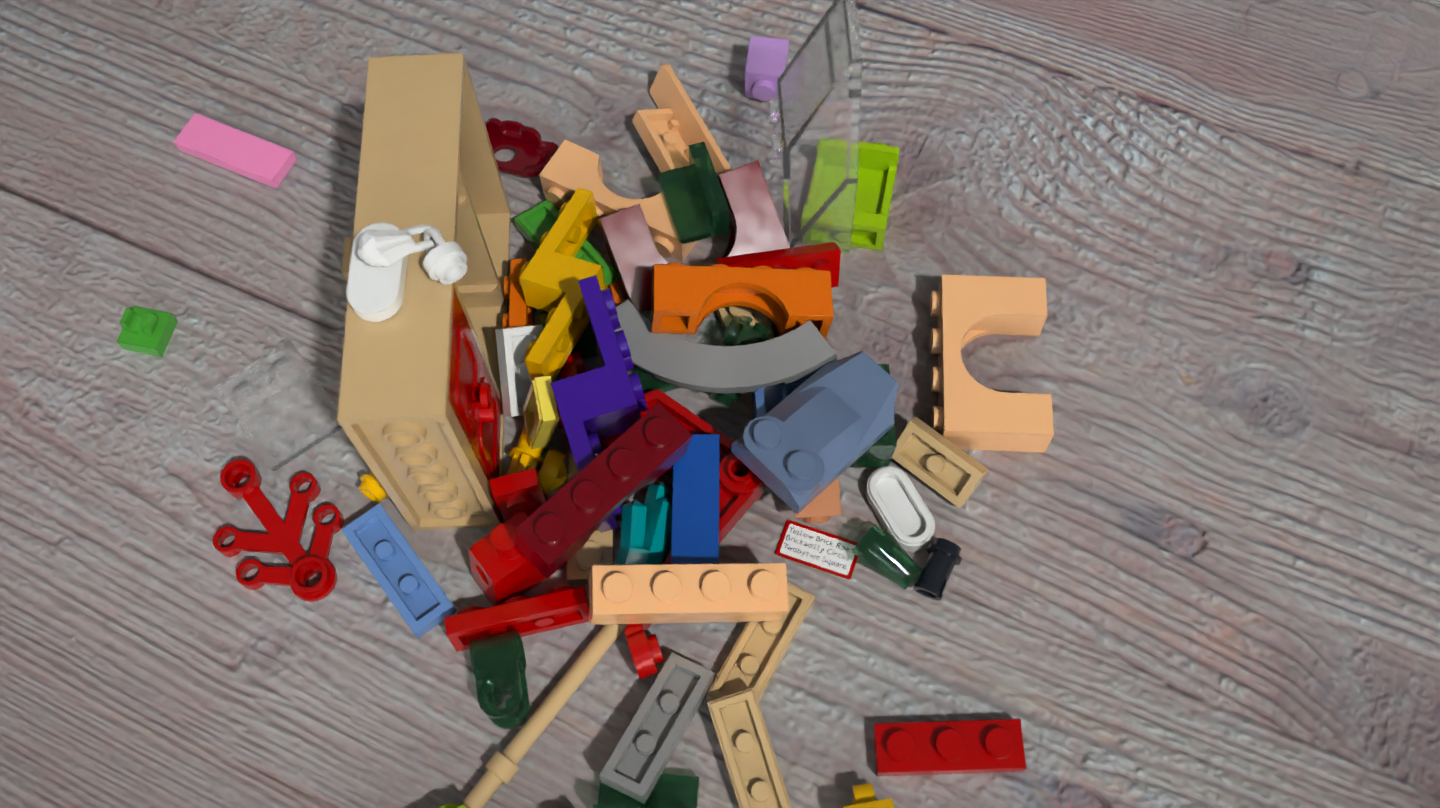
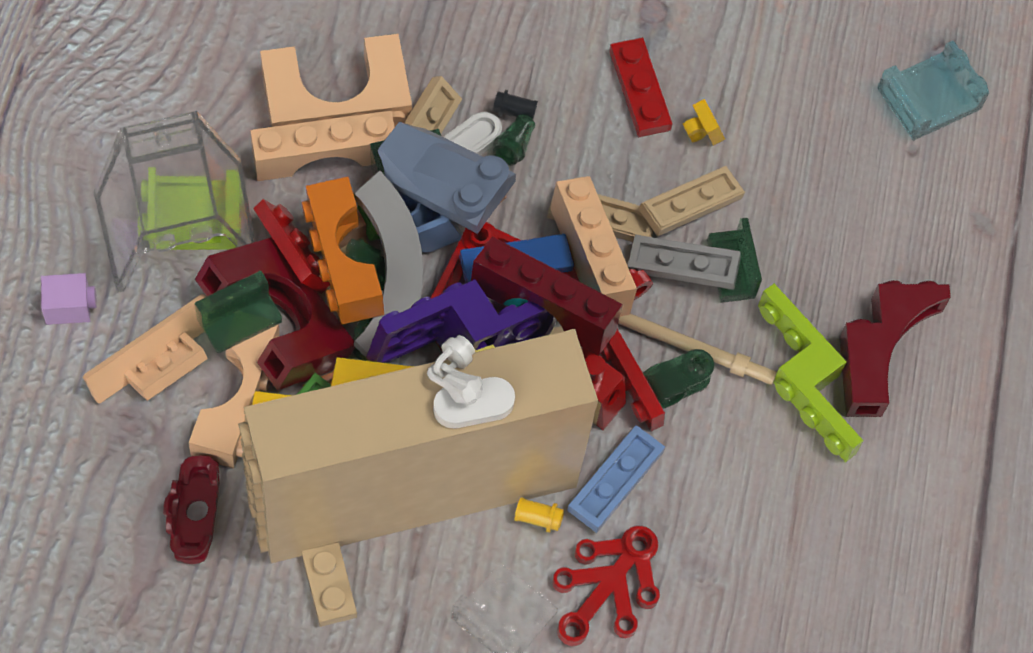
camera: 115 degrees left, 0 degrees up
white sticker [775,520,862,580] -> none
none -> light nougat arch [250,111,395,181]

